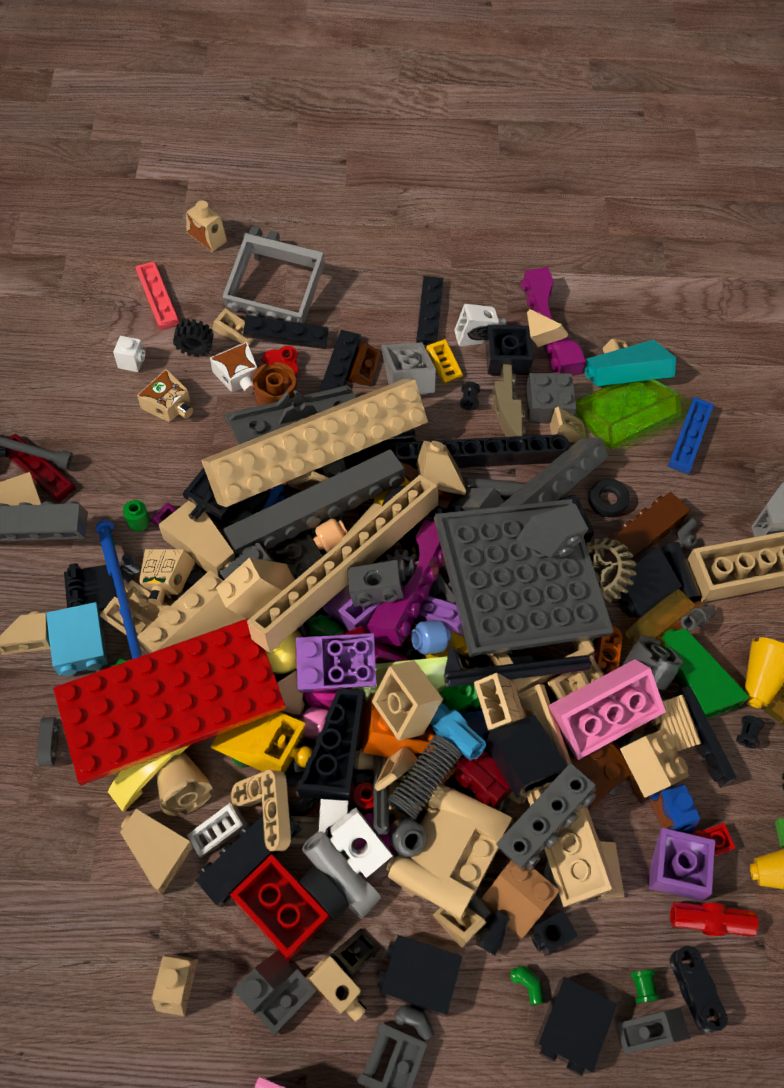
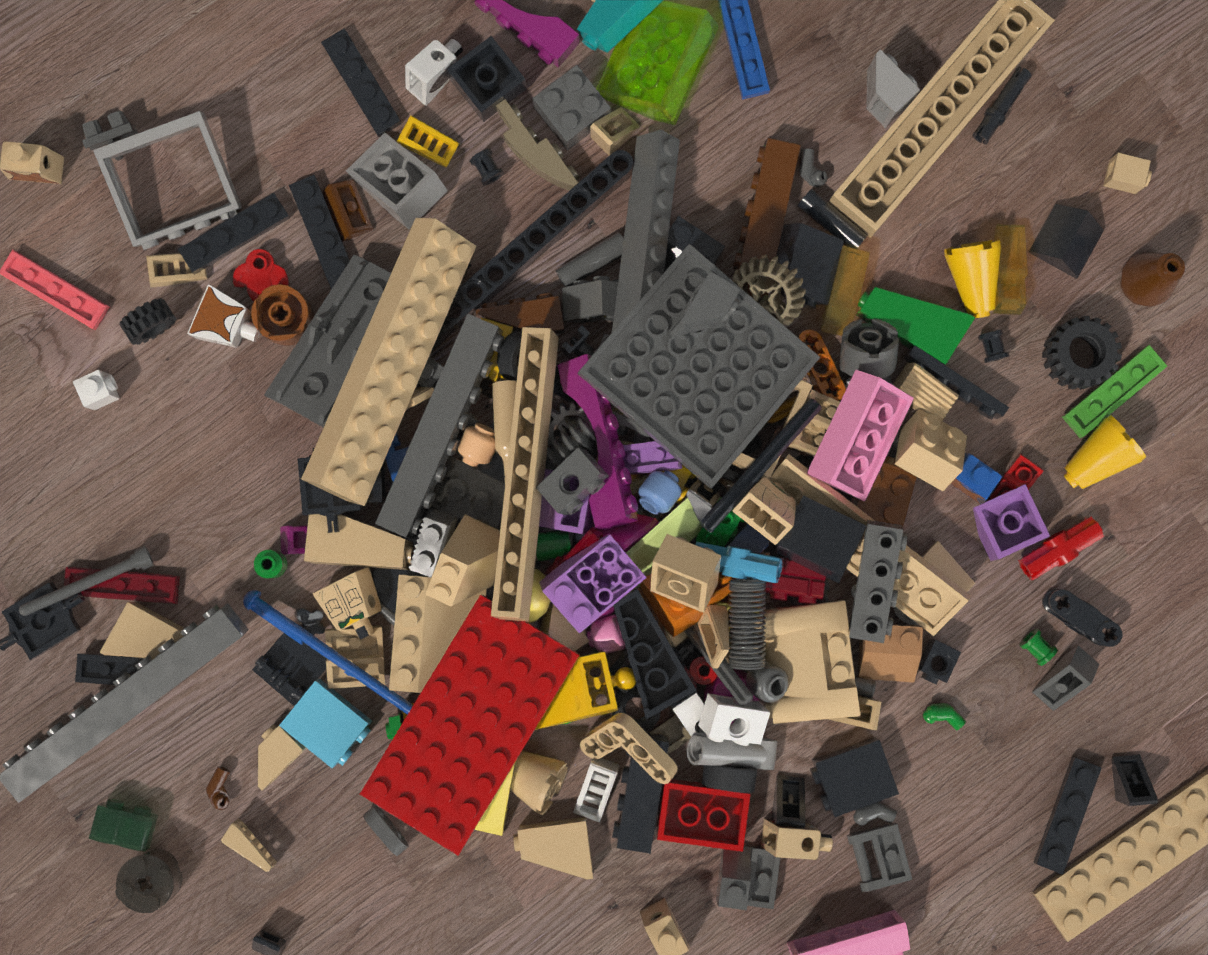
camera: 35 degrees left, 25 degrees up
torso [137,369,193,422] -> none
tan slope [416,441,466,495] -> none
black cone [476,910,511,956] -> none
tan slope [527,309,568,347] -> none
black brick [534,977,617,1076] -> none
black tyre [589,478,629,517] -> none
dark grey pin [681,603,716,630] -> none

